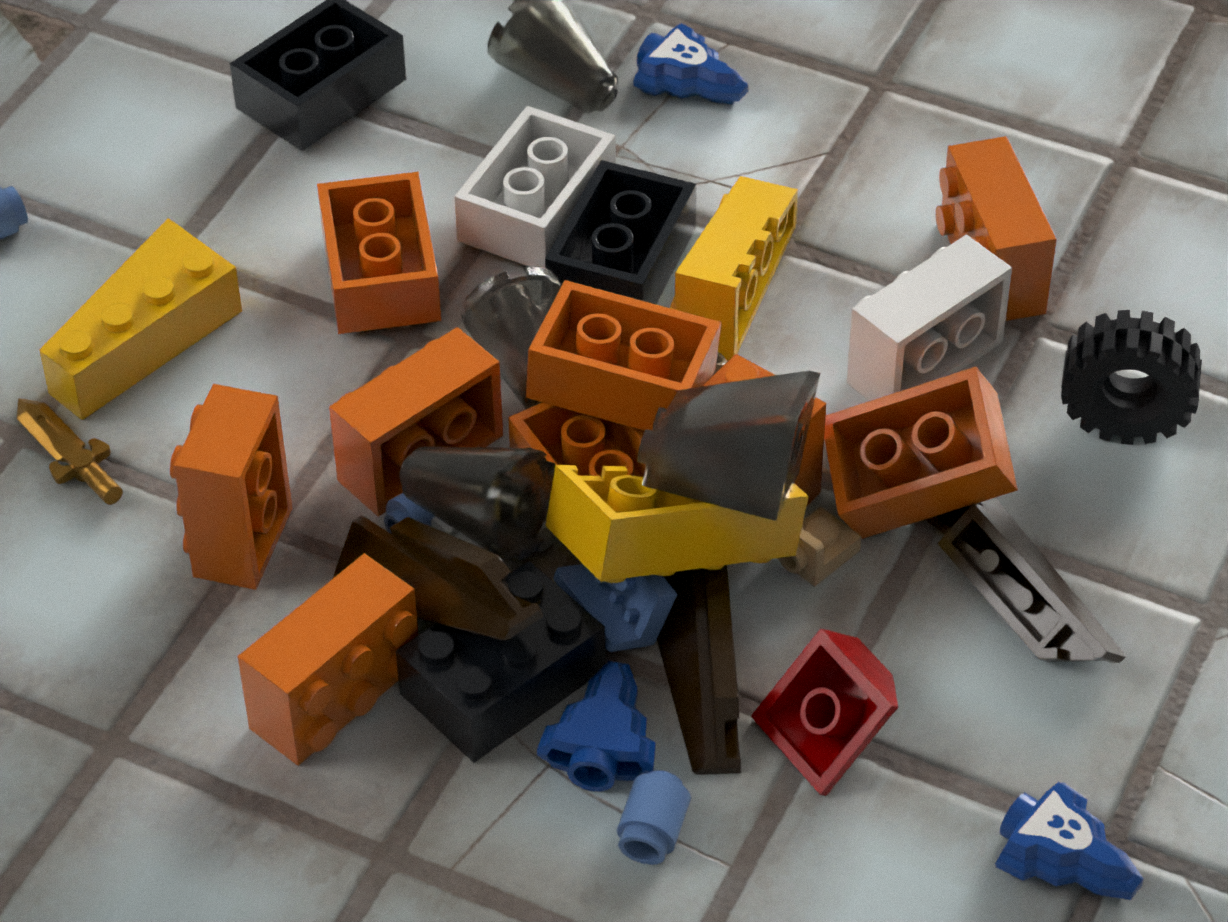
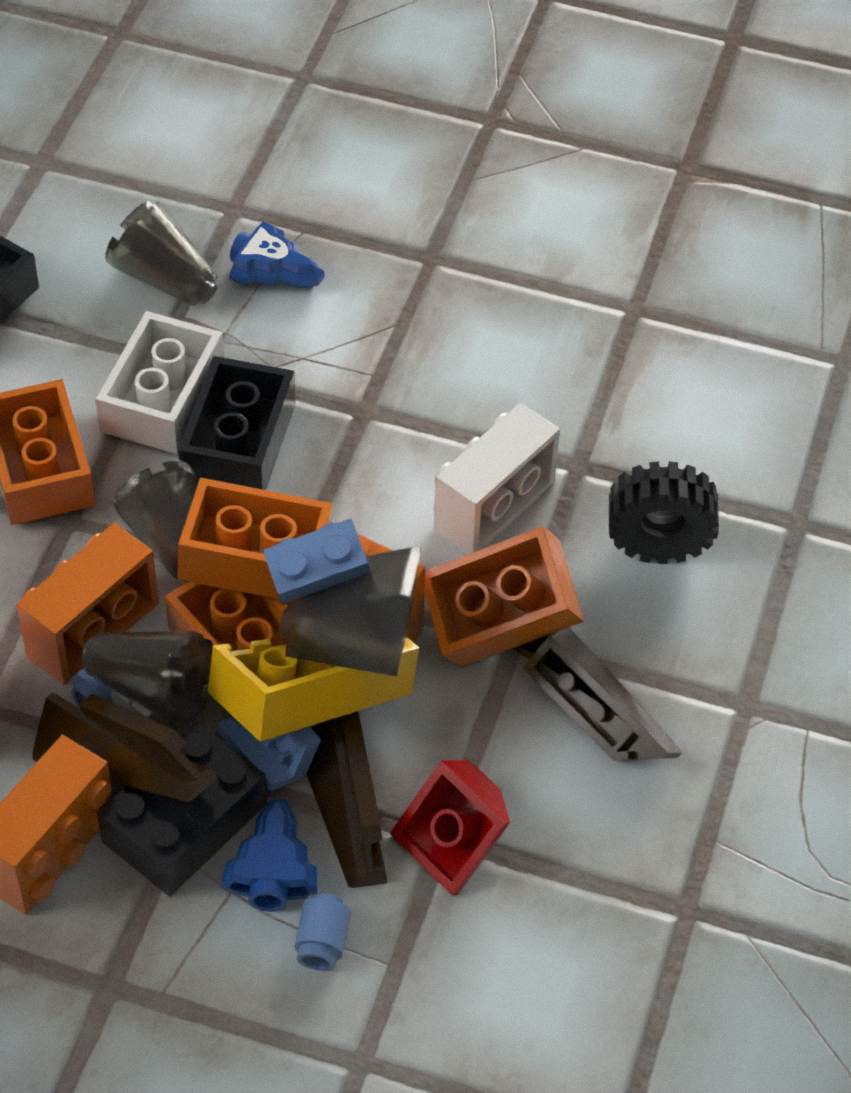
camera: 10 degrees left, 5 degrees up
yellow wedge [670,176,798,361] -> none
tan bracket [777,507,862,587] -> none
orange brick [935,136,1057,321] -> none
blue rock [995,782,1144,900] -> none
none -> medium blue bracket [263,518,371,604]

